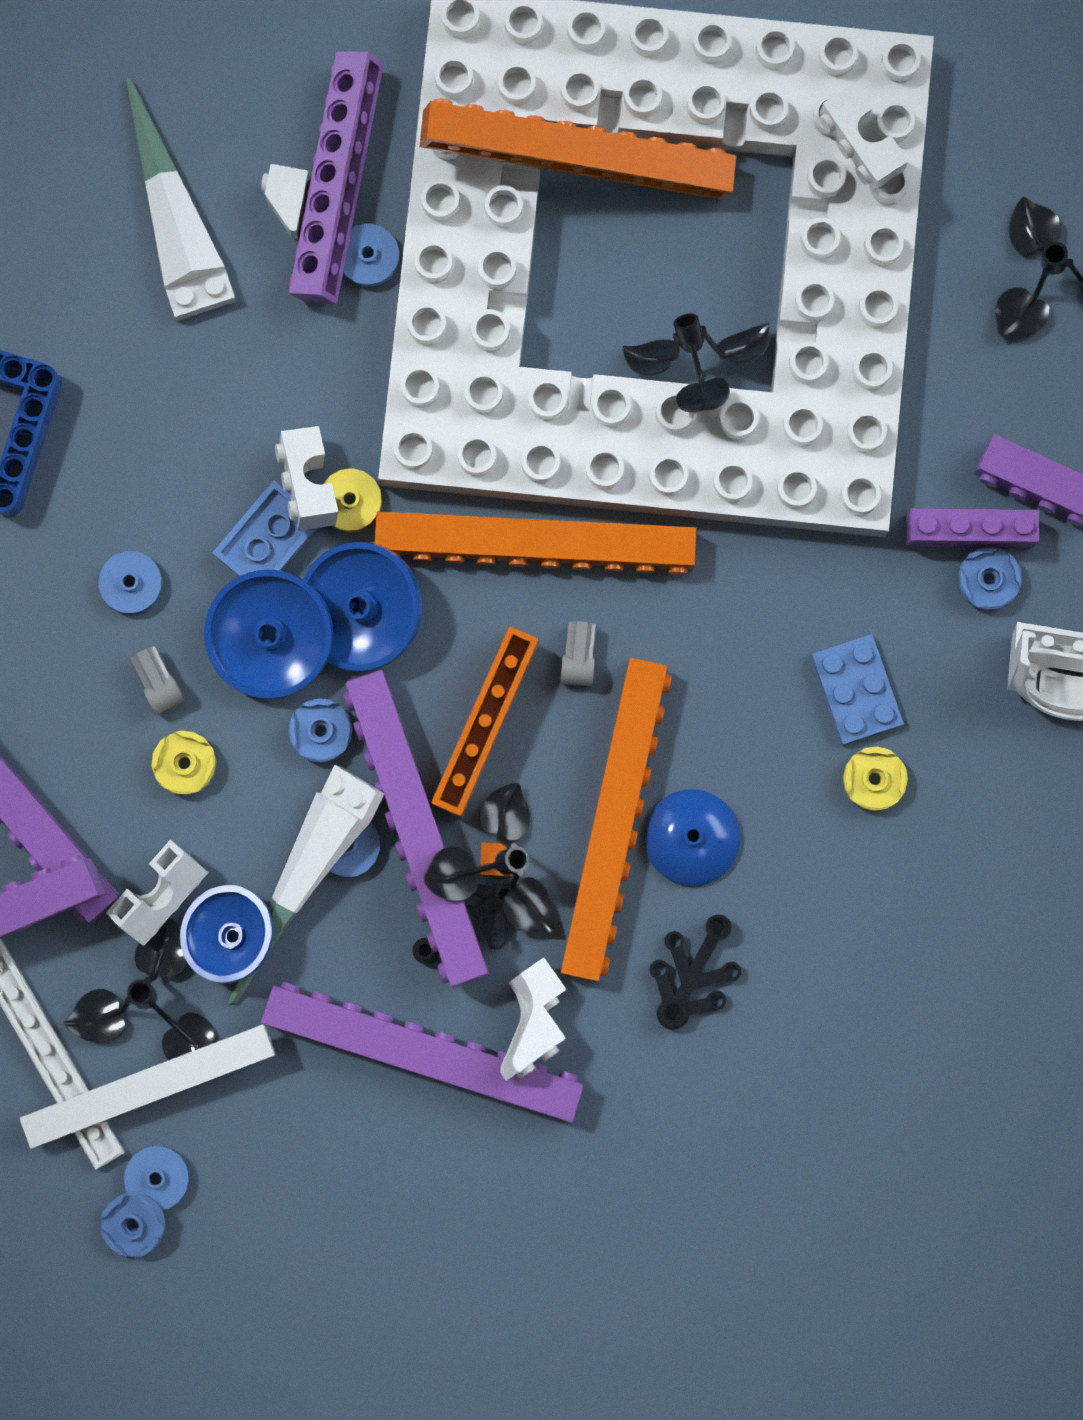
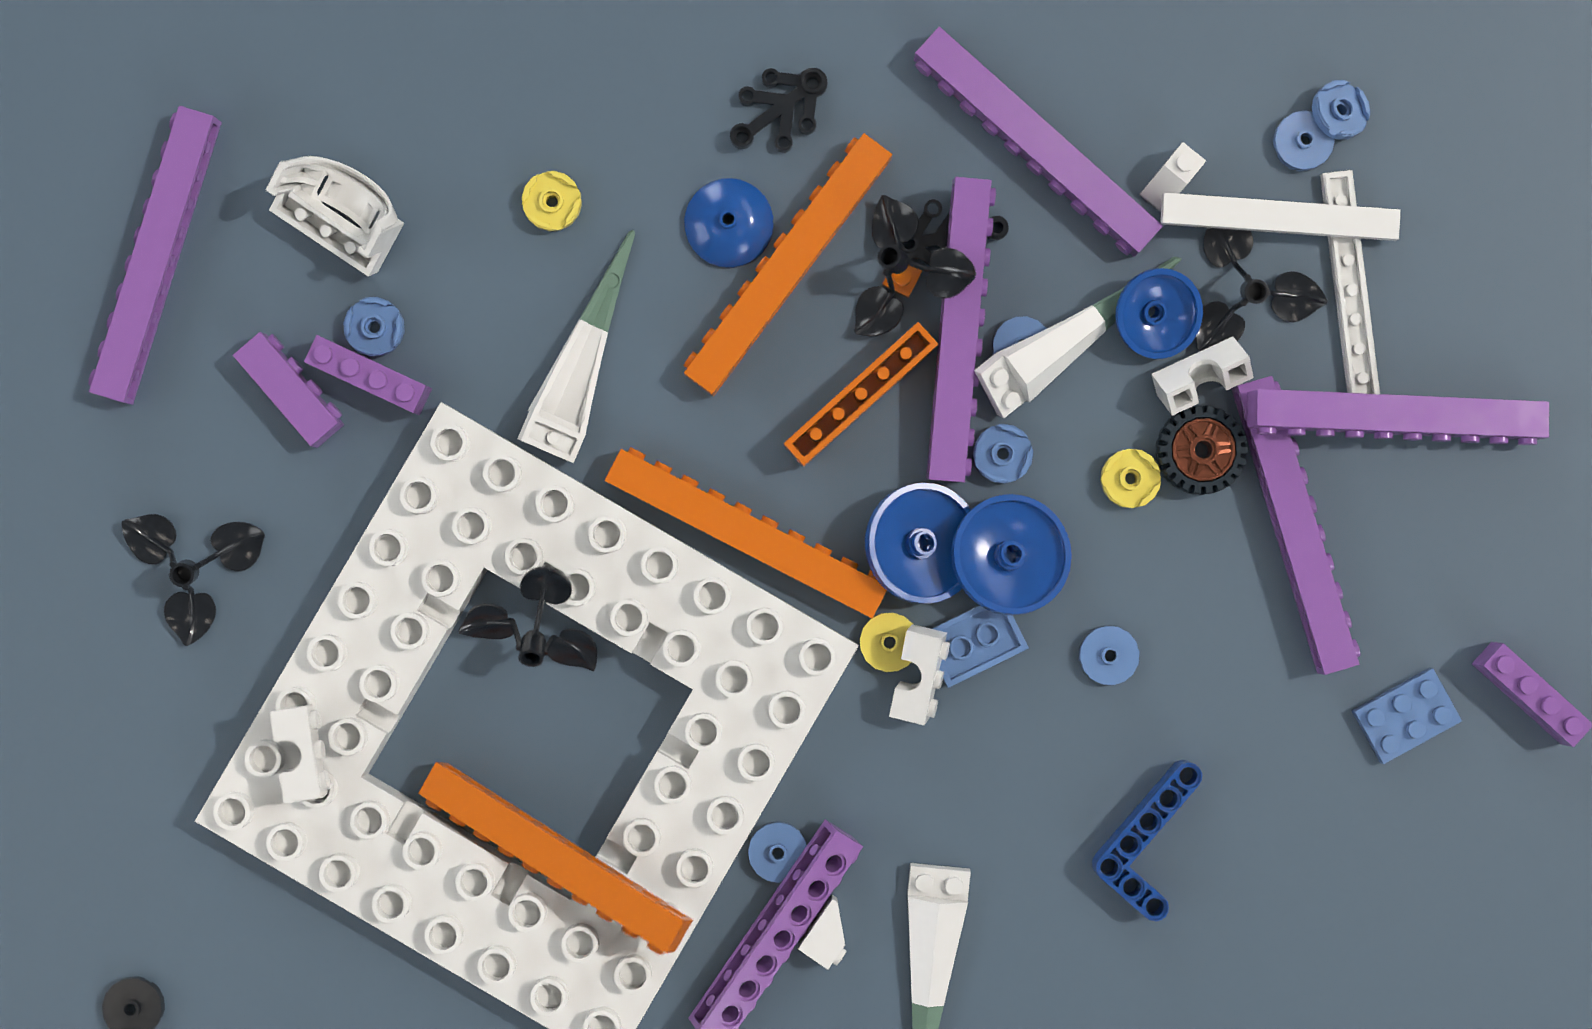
camera: 155 degrees left, 5 degrees up
light grey piece [130,646,185,715] -> none
white arch [500,958,566,1081] -> none
light grey piece [560,621,596,687] -> none
medium blue plate [811,634,904,745] -> none
none -> white plate [517,230,635,463]
none -> white slope [1139,142,1206,212]
none -> wheel [1155,406,1248,495]

